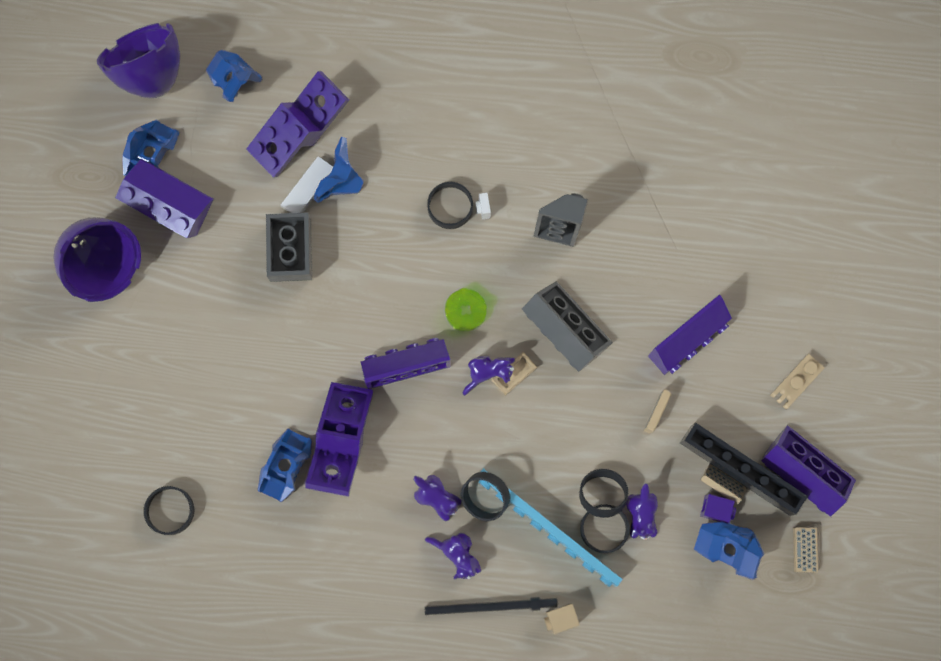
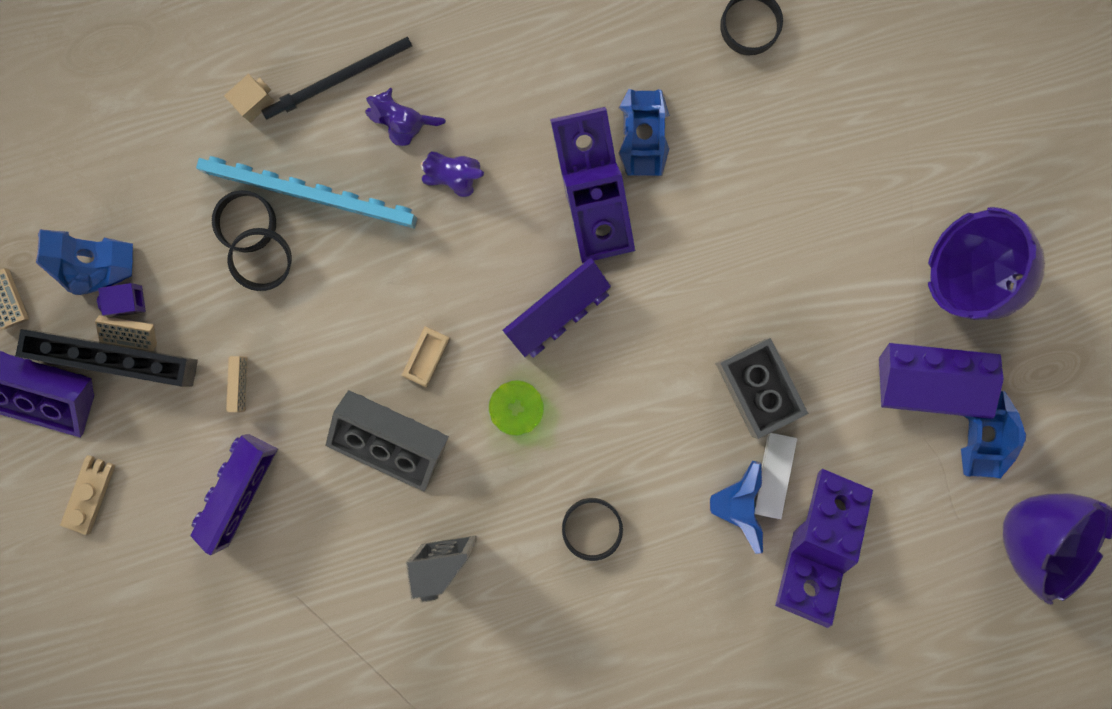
camera: 165 degrees right, 10 degrees up
blue piece [206,50,262,102] -> none
black tyre [461,472,510,521] -> none
dark purple animal [462,356,515,396] -> none
white plate [475,193,491,220] -> none
dark purple animal [626,483,658,540] -> none

